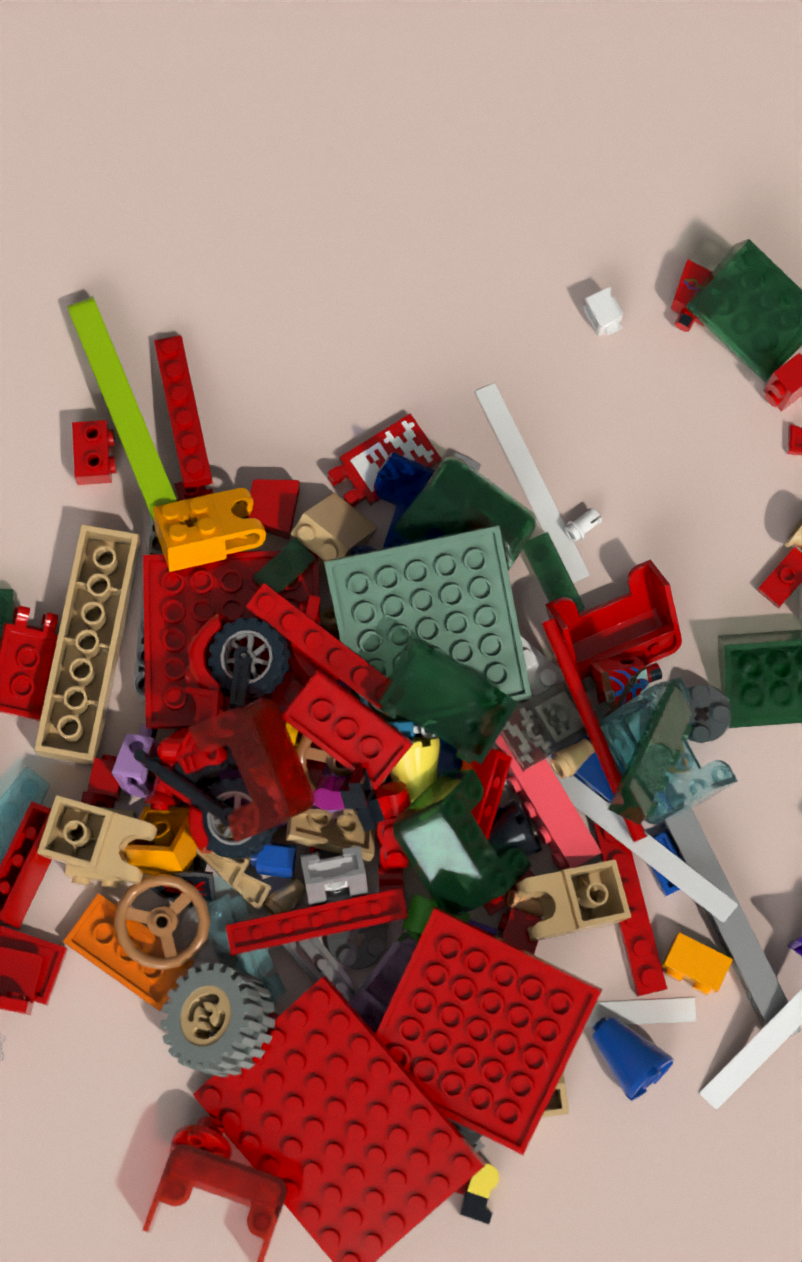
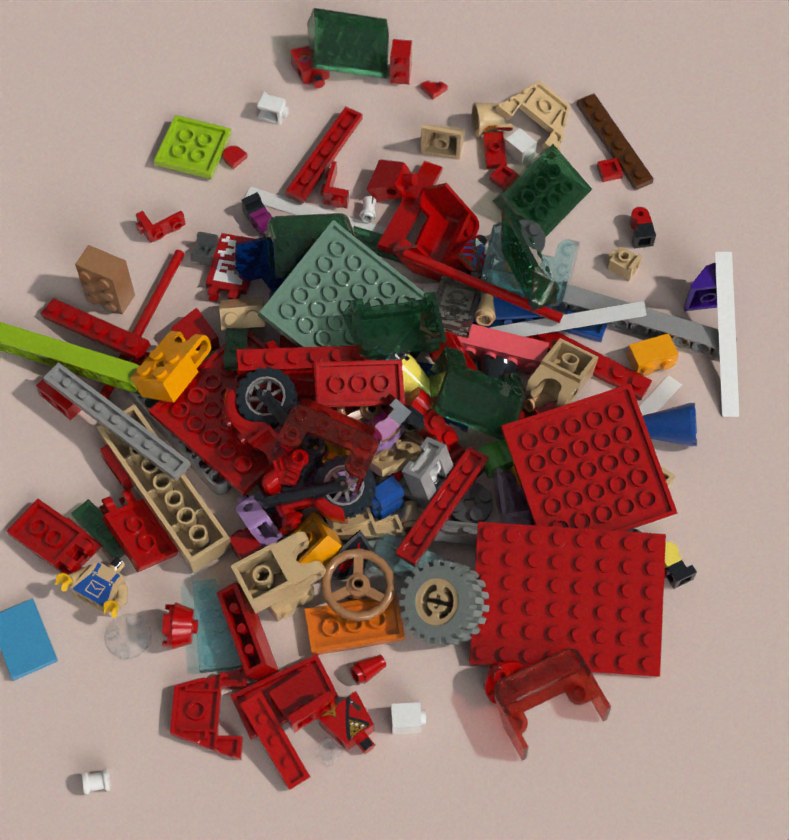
camera: 40 degrees left, 15 degrees down
none -> light grey plate [43,362,191,481]
none -> medium nougat brick [75,245,135,314]
none -> red piece [100,250,185,400]
none -> red tile [100,445,133,490]
none -> red bracket [135,210,186,243]
none -> lime plate [154,115,232,179]
none -> dark grey bracket [191,232,218,265]
none -> red tile [223,146,248,169]
none -> leg [241,192,275,234]
none -> red plate [286,106,363,204]
none -> red torso [318,691,375,754]
none -> red bracket [320,161,349,208]
none -> red cone [350,654,387,684]
none -> red torso [366,160,418,202]
none -> red tile [377,161,443,255]
none -> white brick [391,702,426,734]
none -> tan slope [421,125,465,160]
none -> red plate [489,163,518,191]
none -> tan brick [608,246,643,281]

